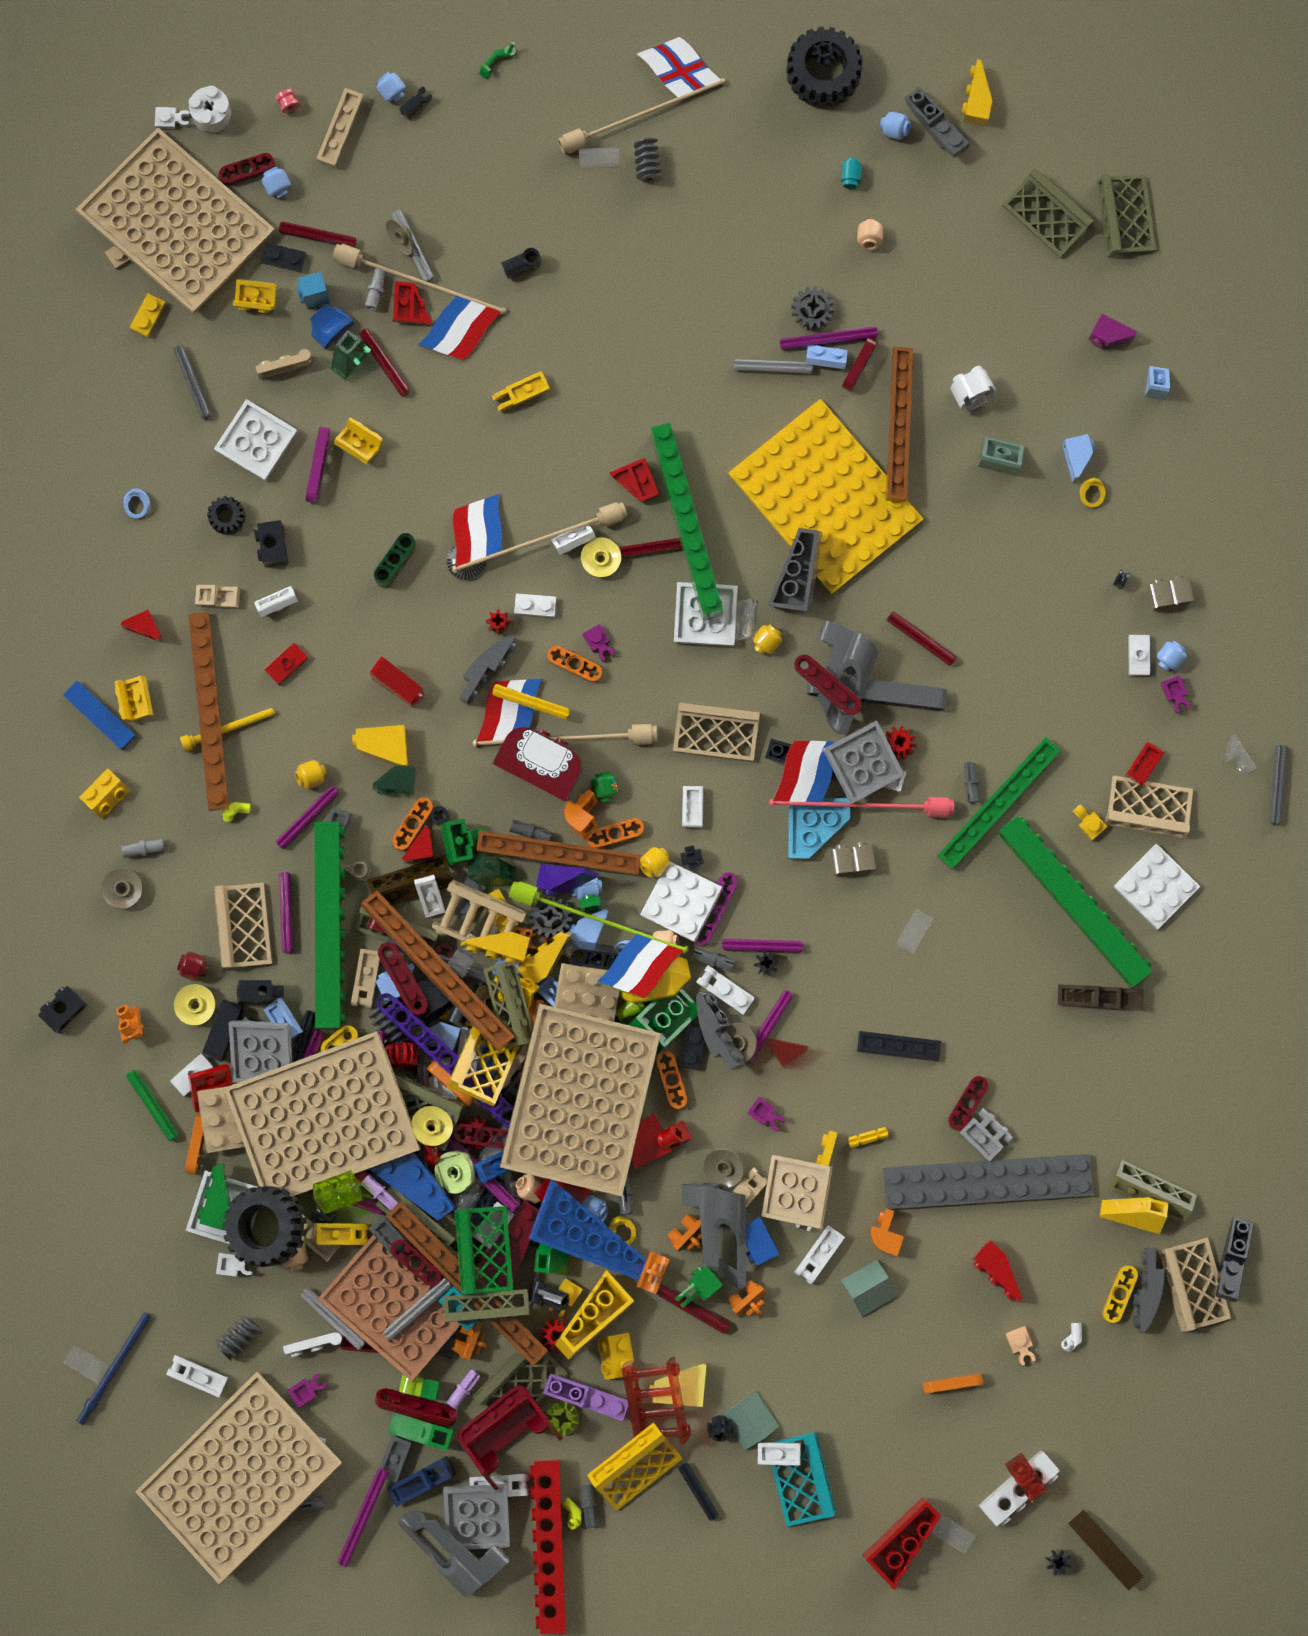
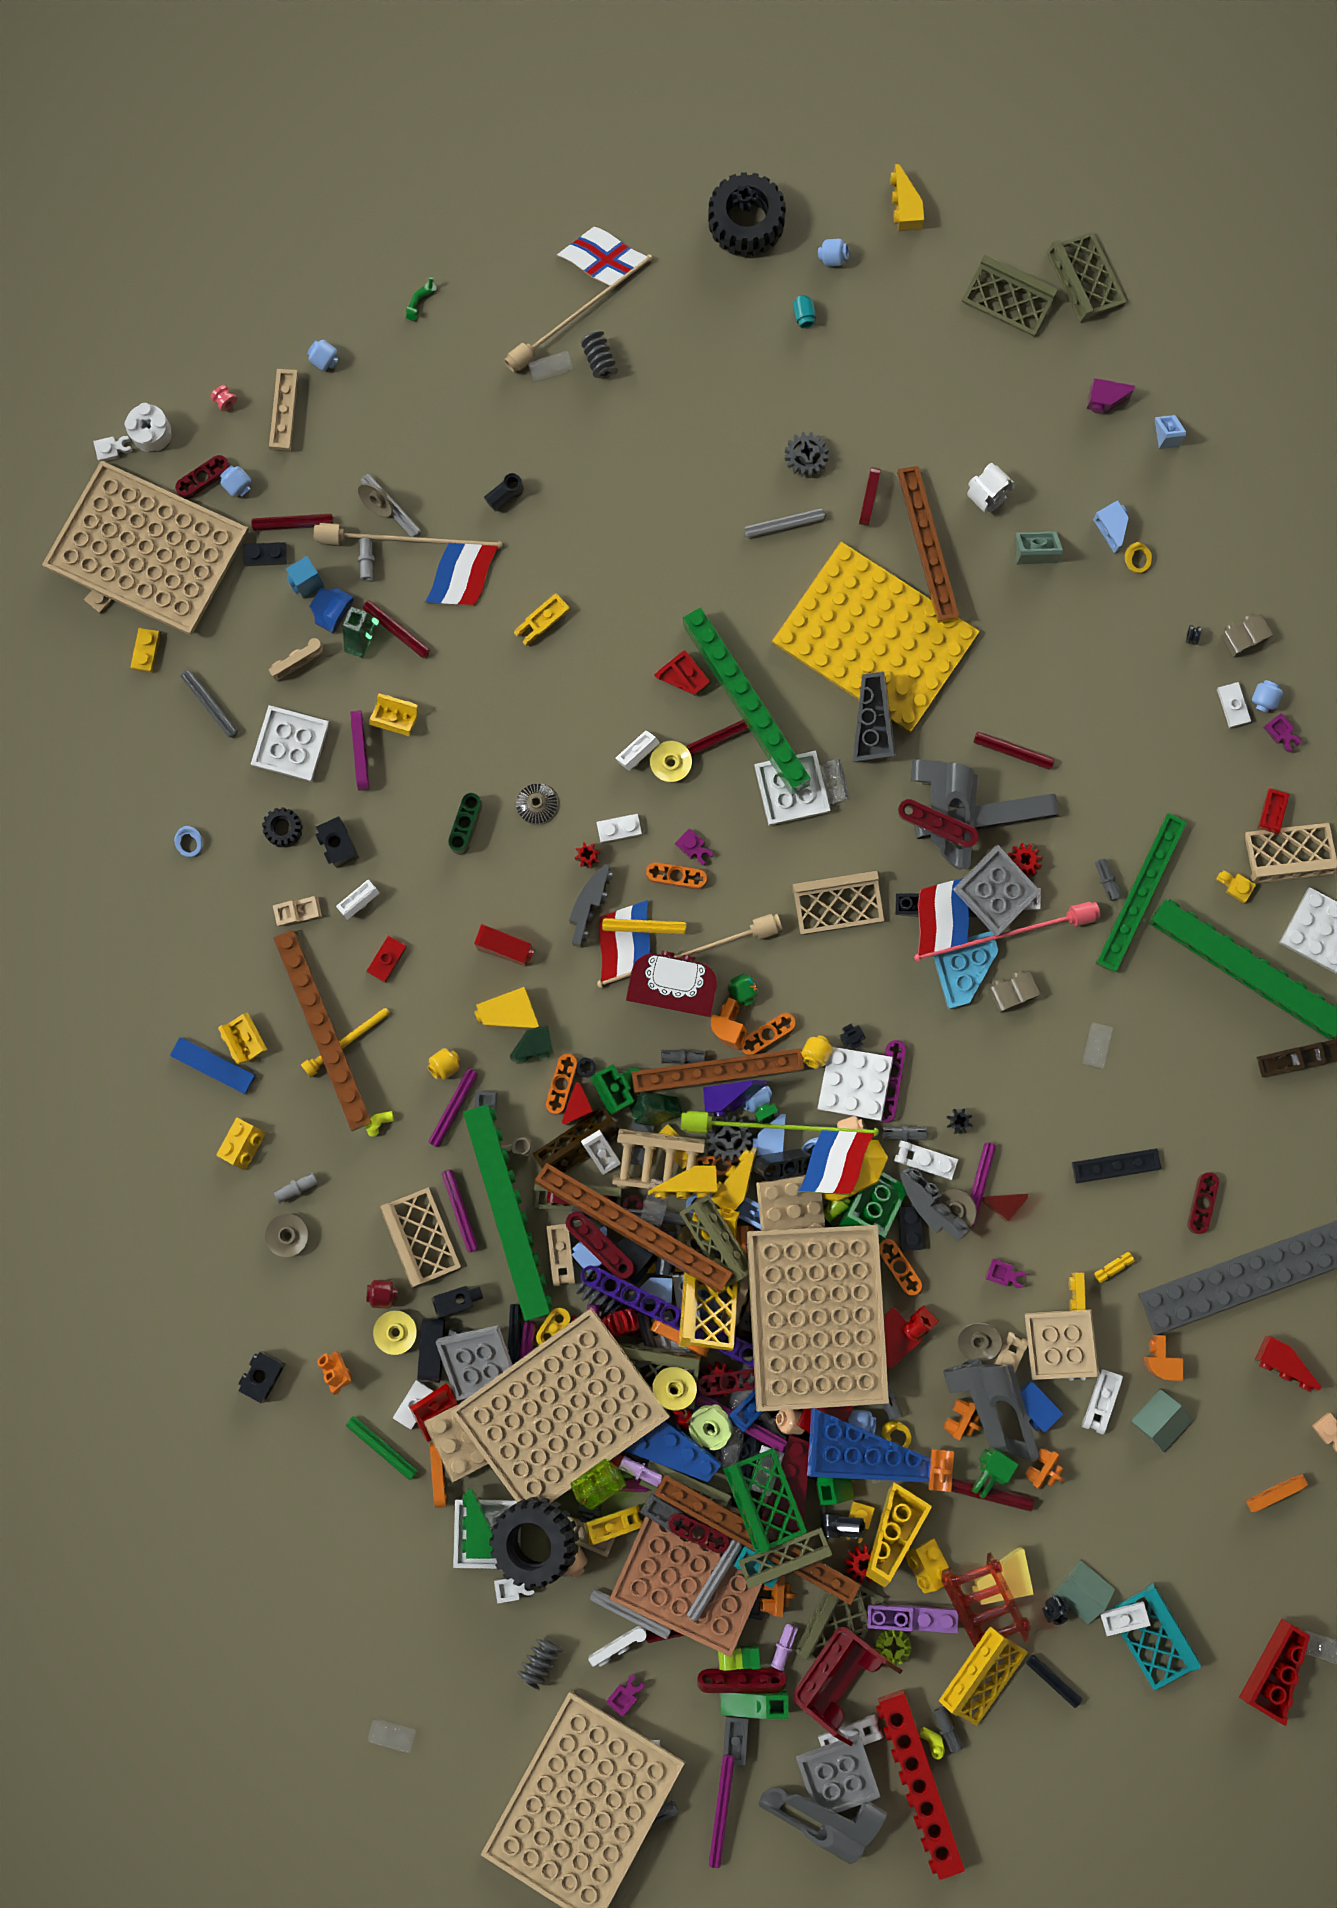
camera: 10 degrees left, 0 degrees up
dark blue bar [76,1312,151,1425] -> none
red slope [120,610,162,642] -> none
white plate [166,1355,228,1397] -> none
yellow bracket [233,279,277,313] -> none
light blue plate [264,998,303,1041] -> none
dark blue slope [387,1456,456,1507] -> none
red wing [392,281,431,325] -> none
black bar [399,86,433,119] -> none
flag [452,494,627,573] -> none
white plate [682,786,703,828] -> none
magenta axle [722,939,803,953] -> none
yellow head [753,624,782,655] -> none
magenta axle [780,326,878,350] -> none
light blue plate [806,345,847,369] -> none
light nougat head [857,219,883,250] -> none
dark grey slope [904,86,970,158] -> none
light grey plate [959,1108,1013,1162] -> none

